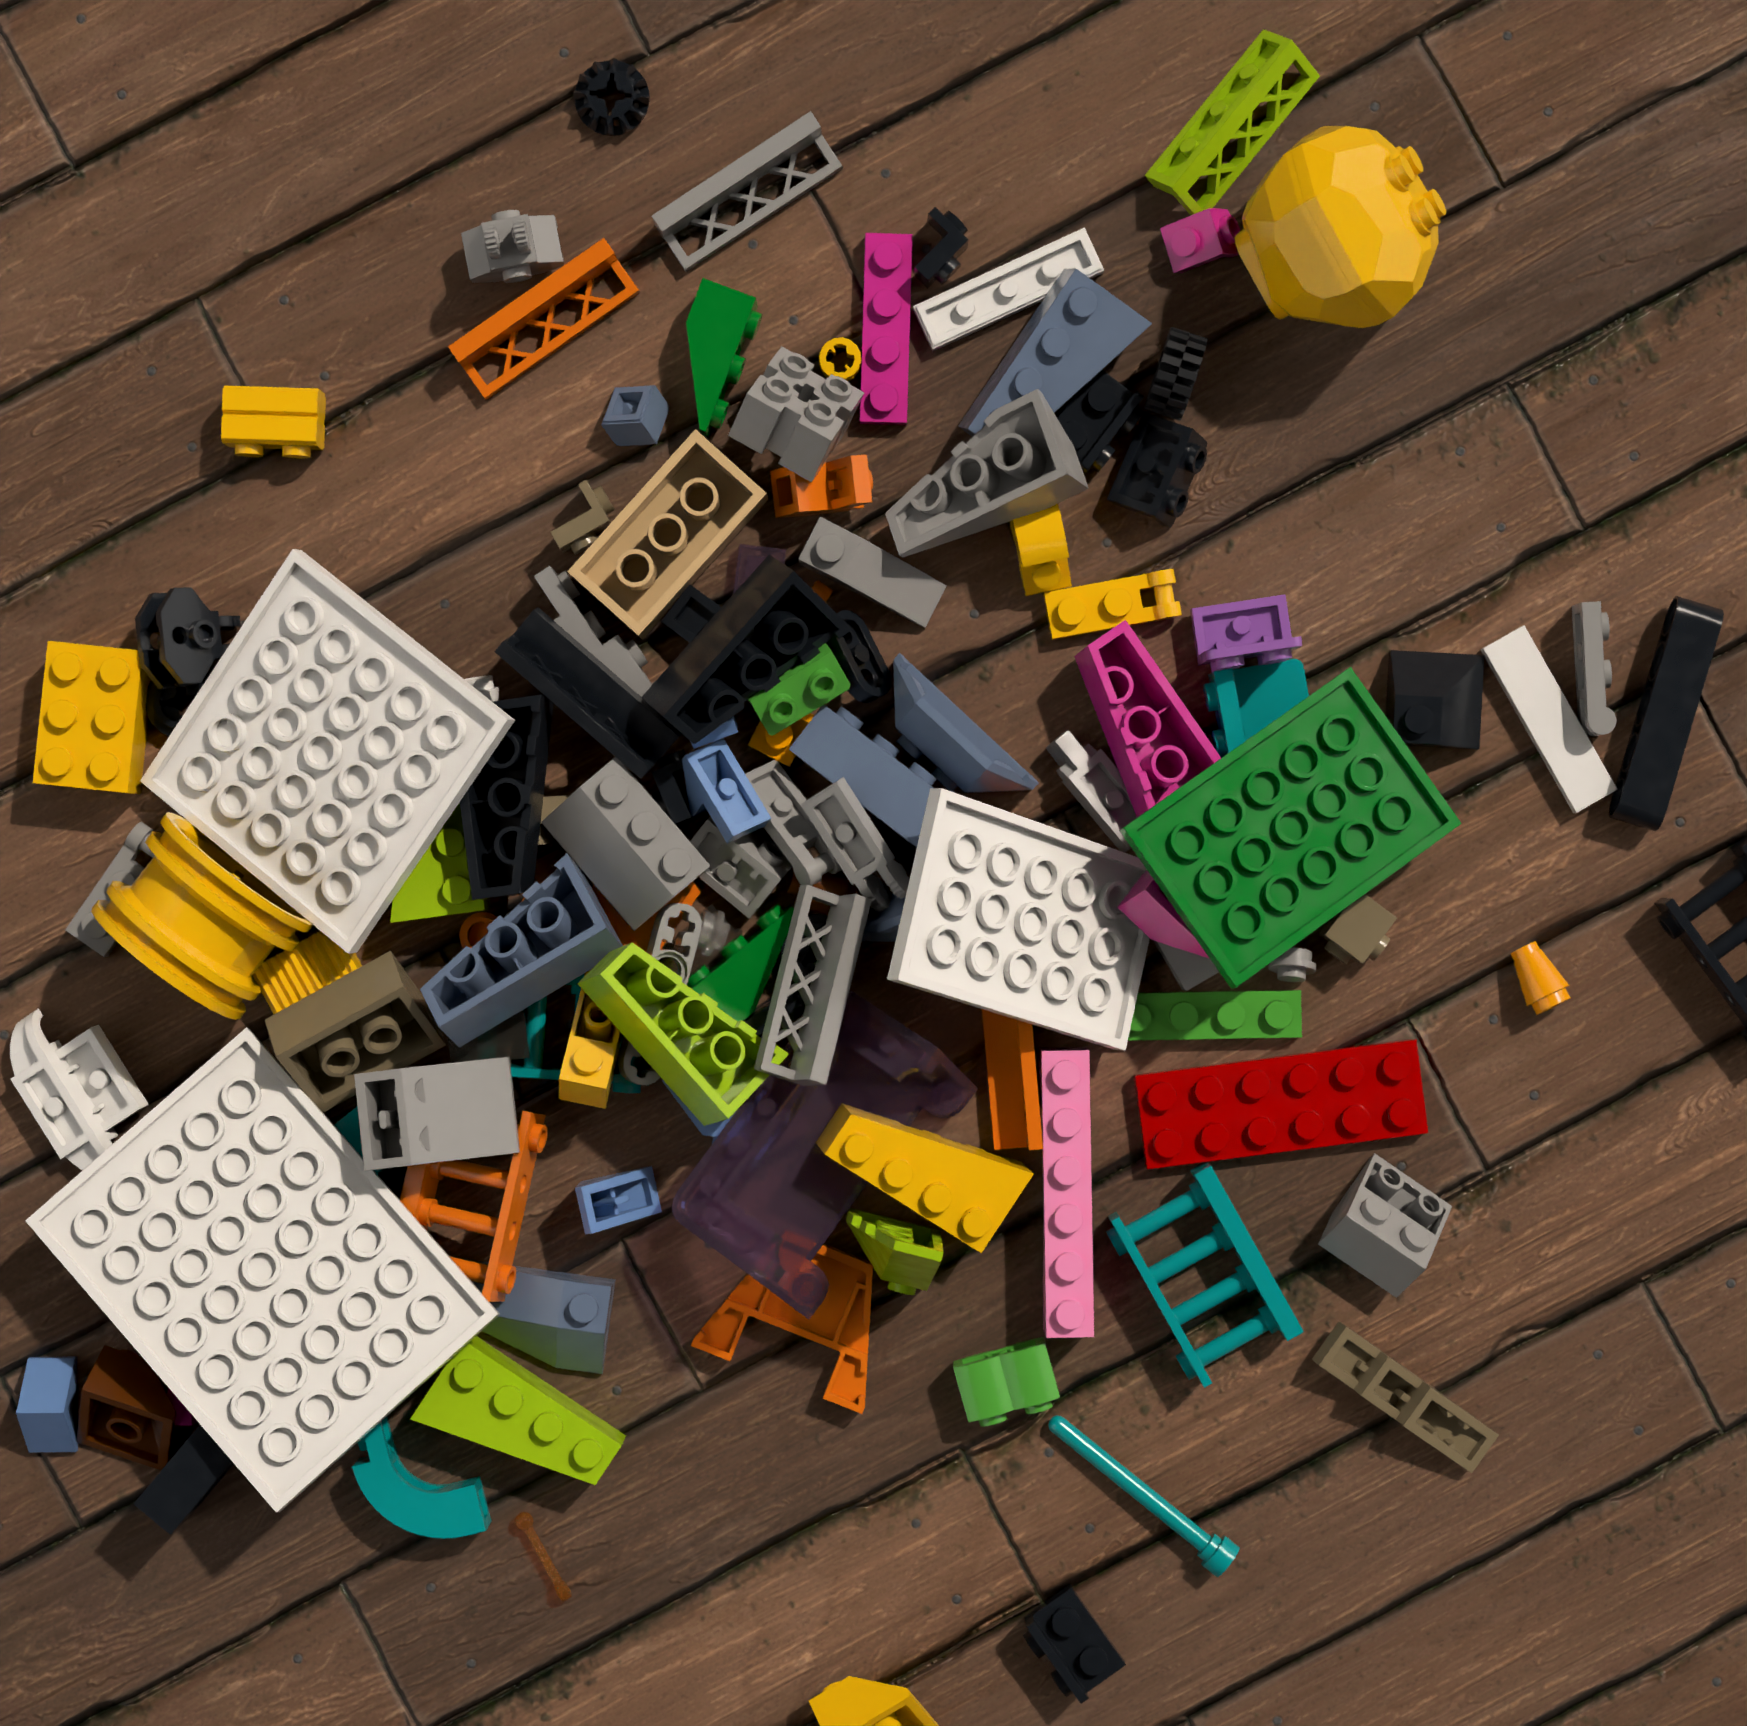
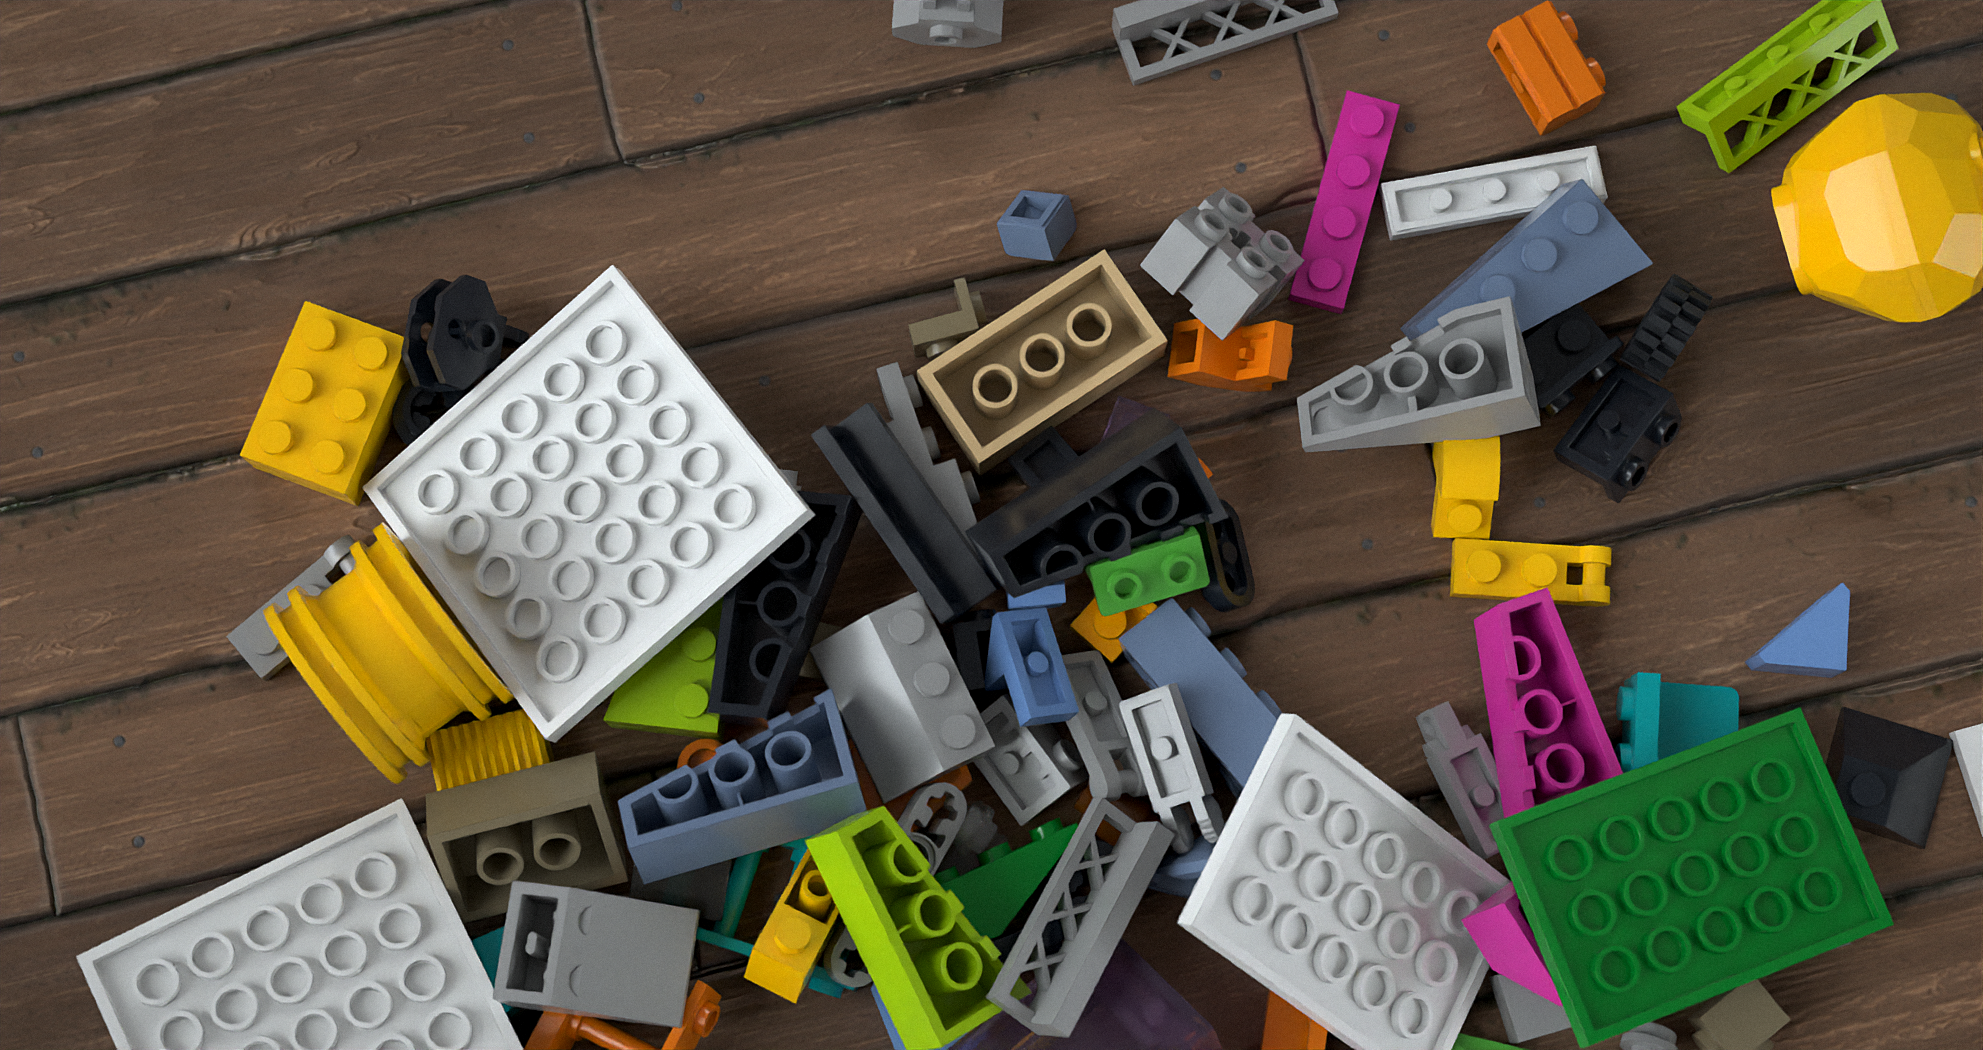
camera: 15 degrees right, 10 degrees down
white plate [10,1008,149,1171] -> none
yellow brick [221,386,326,459] -> none
orange fence [448,238,640,400] -> none
green slope [686,278,763,438] -> none
light grey slope [798,517,947,628] -> none
yellow bush [819,337,861,381] -> none
sand blue wedge [893,653,1039,793] -> none
black bracket [914,207,968,289] -> none
dark pink bracket [1160,208,1240,273] -> none
medium lavender bracket [1190,594,1302,673] -> none
none -> orange brick [1487,0,1606,136]
none -> medium blue slope [1745,582,1850,678]

